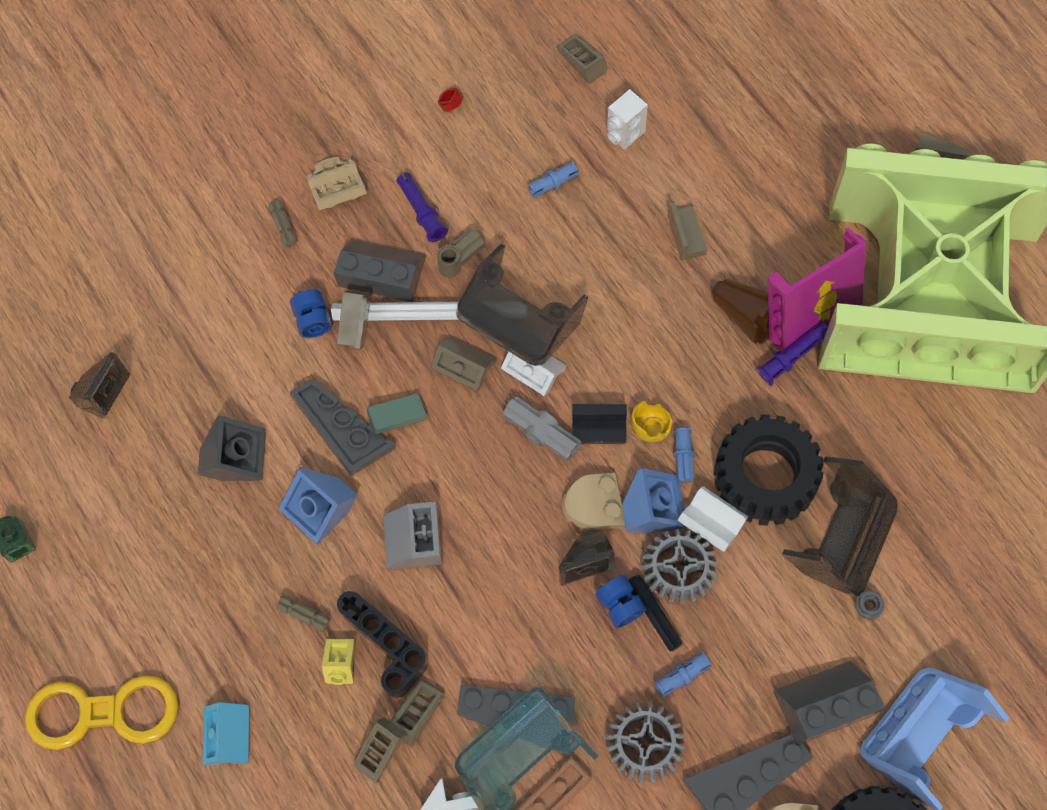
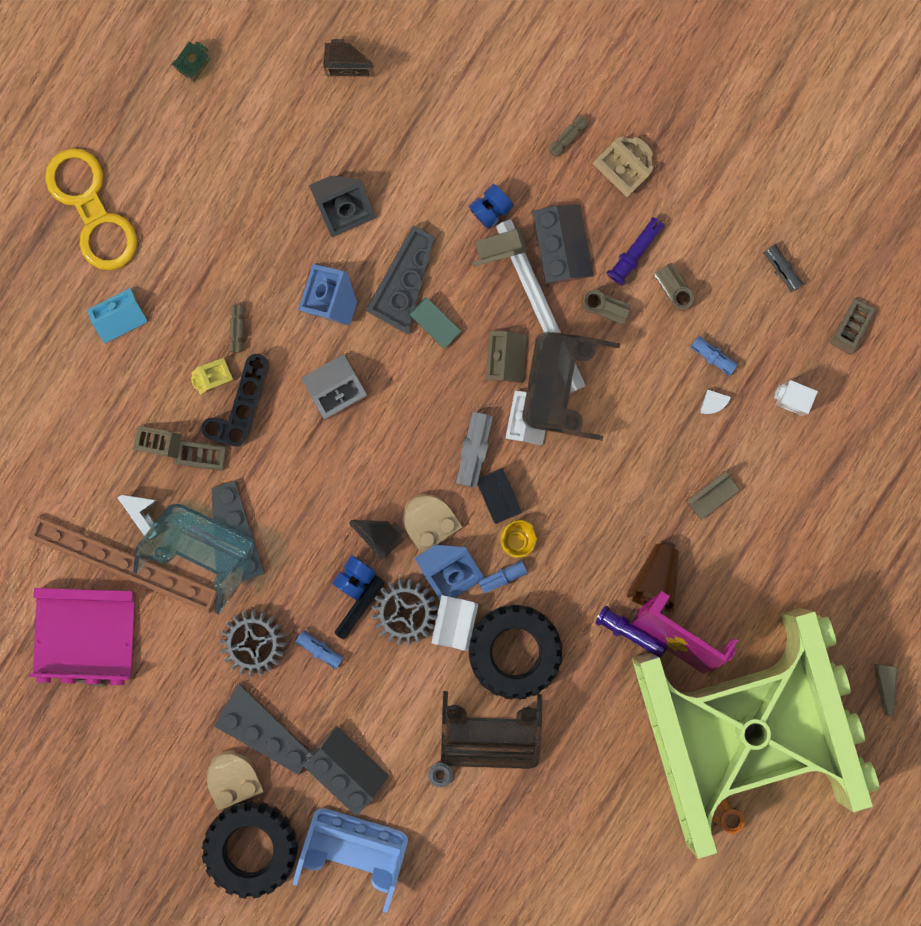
camera: 60 degrees right, 20 degrees up
red tile [438,88,463,112] -> none
none -> dark tan piece [654,263,694,311]
none -> white tile [699,390,731,414]
none -> dark grey pin [763,244,804,293]

